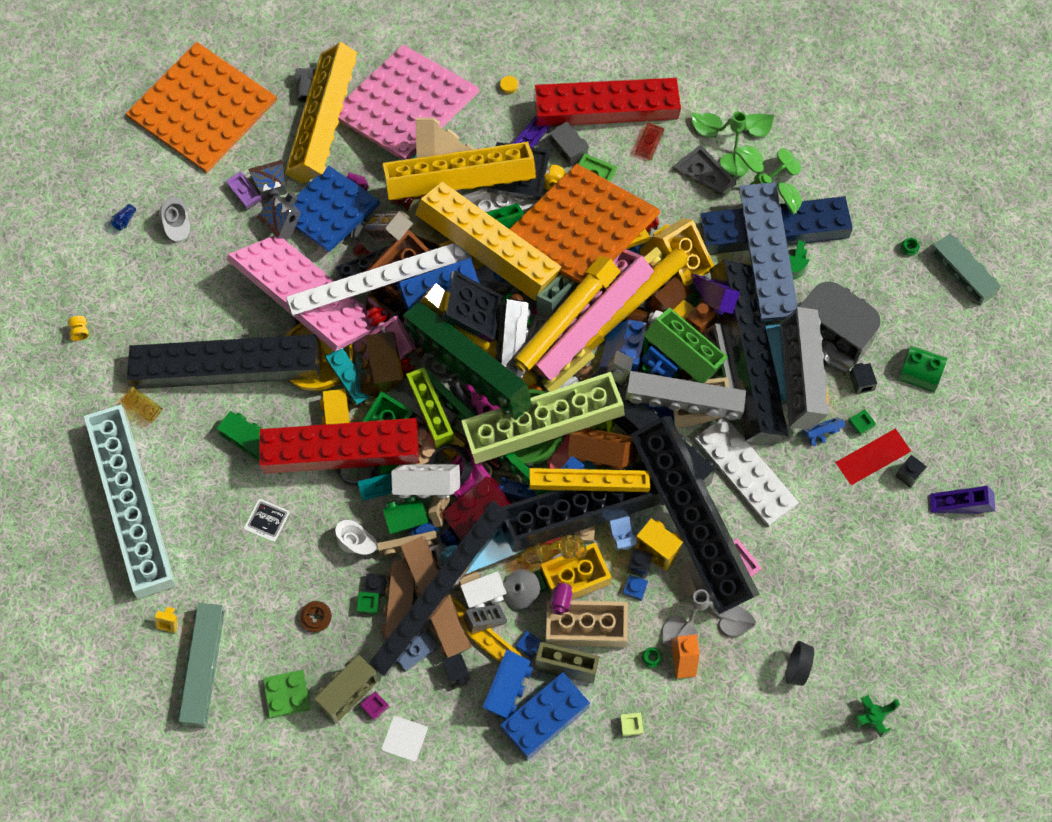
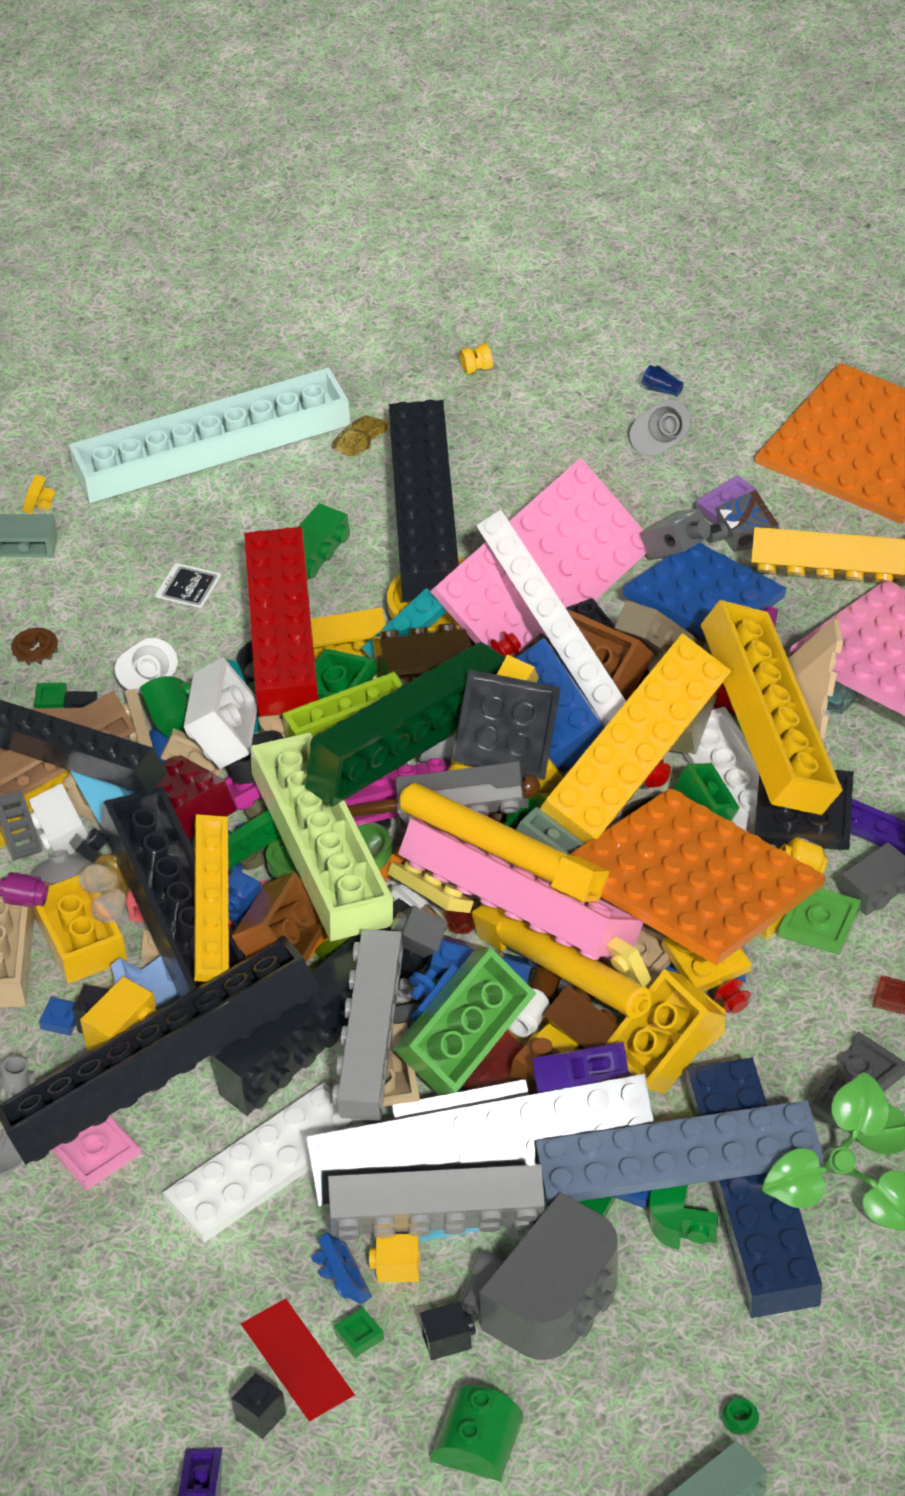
camera: 90 degrees right, 20 degrees down
none -> black tile [69,827,108,868]

